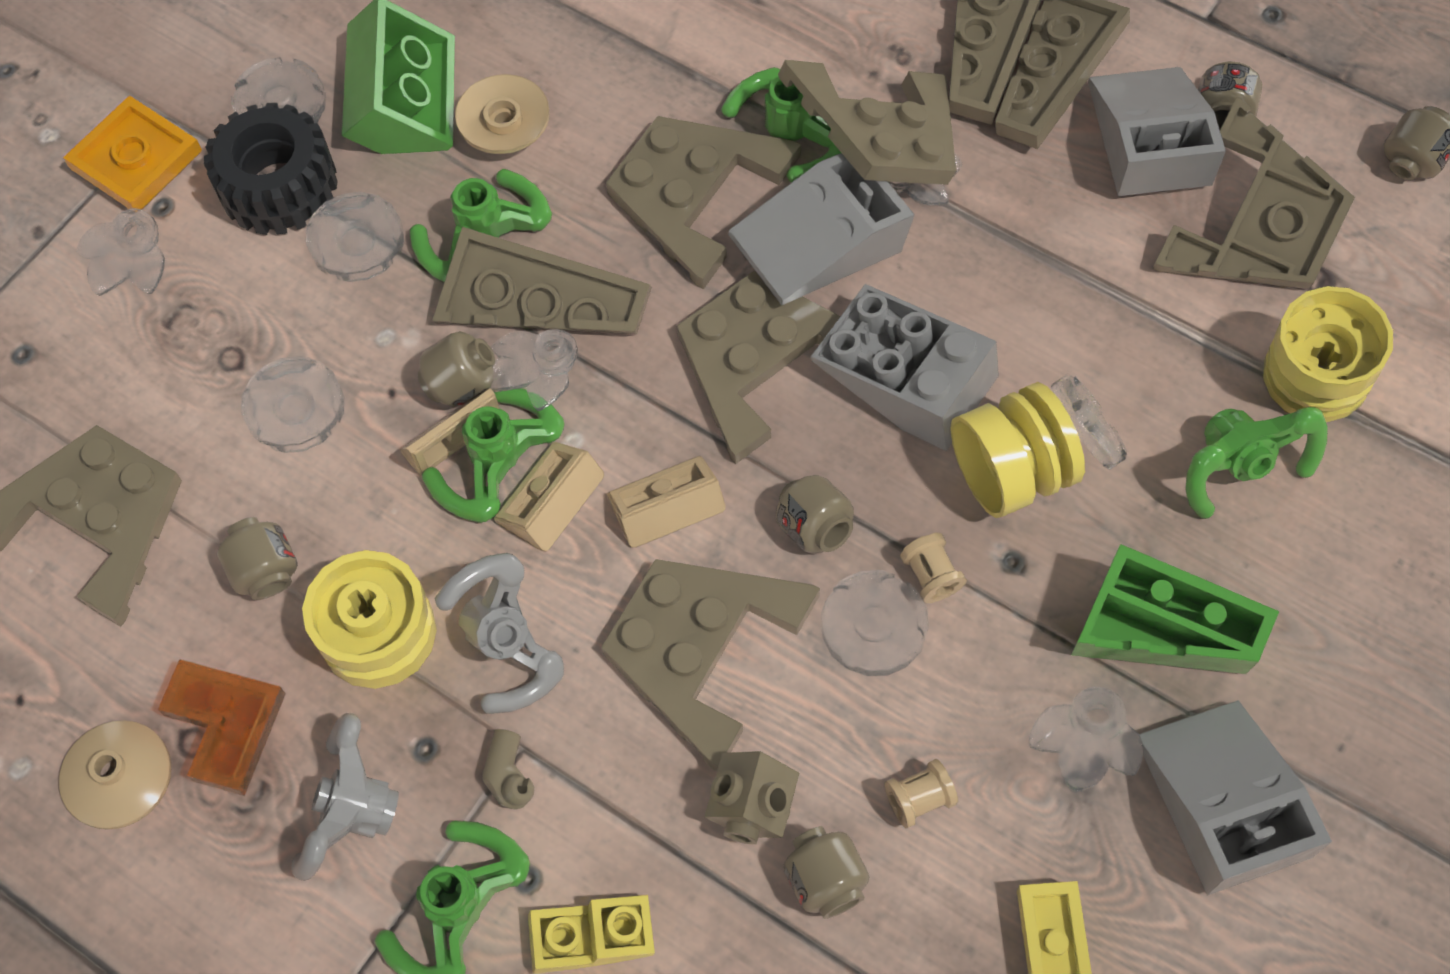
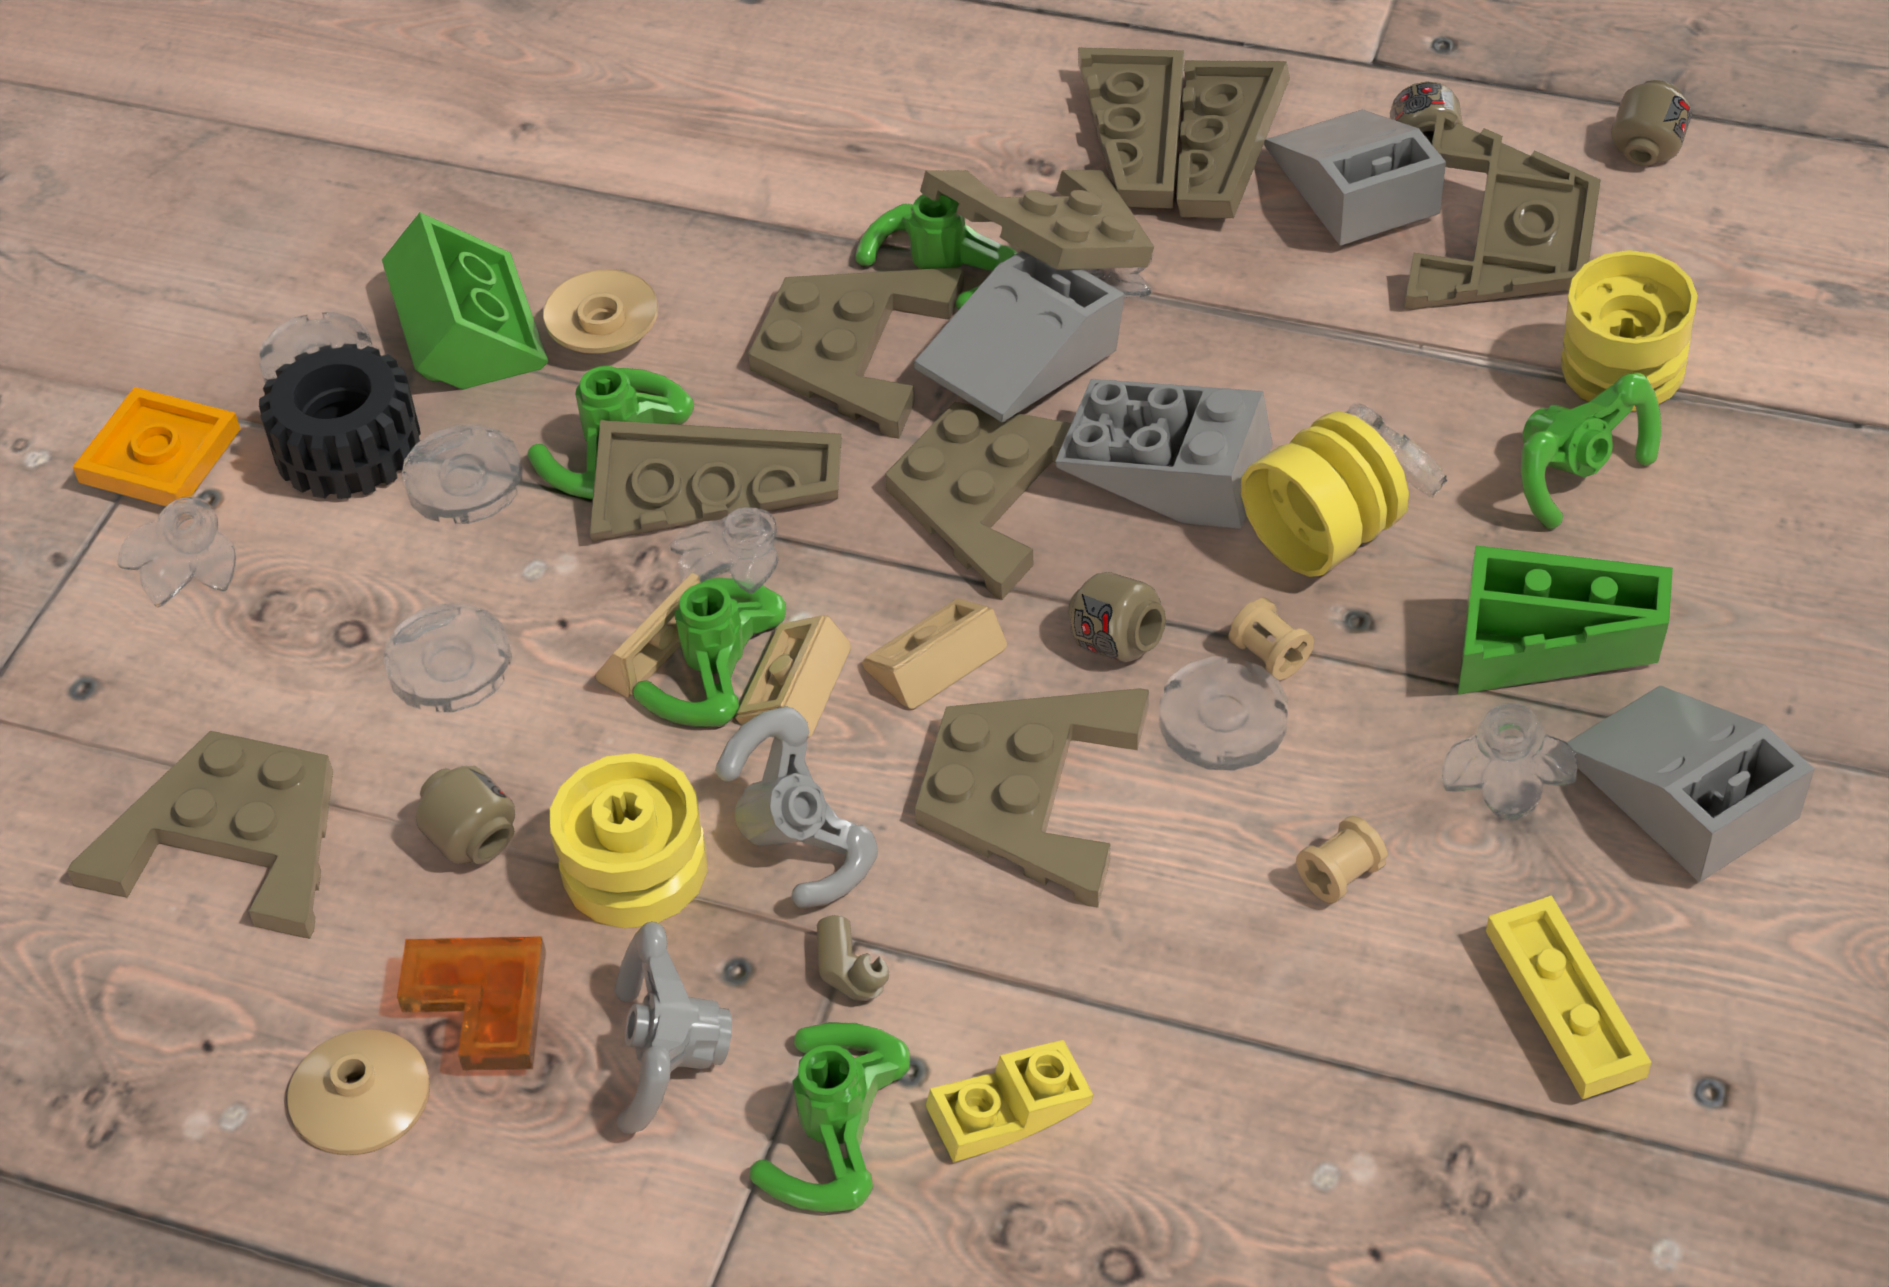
camera: 15 degrees left, 15 degrees down
dark tan head [418,331,495,407] -> none
dark tan brick [704,751,800,845] -> none
dark tan head [783,826,870,919] -> none

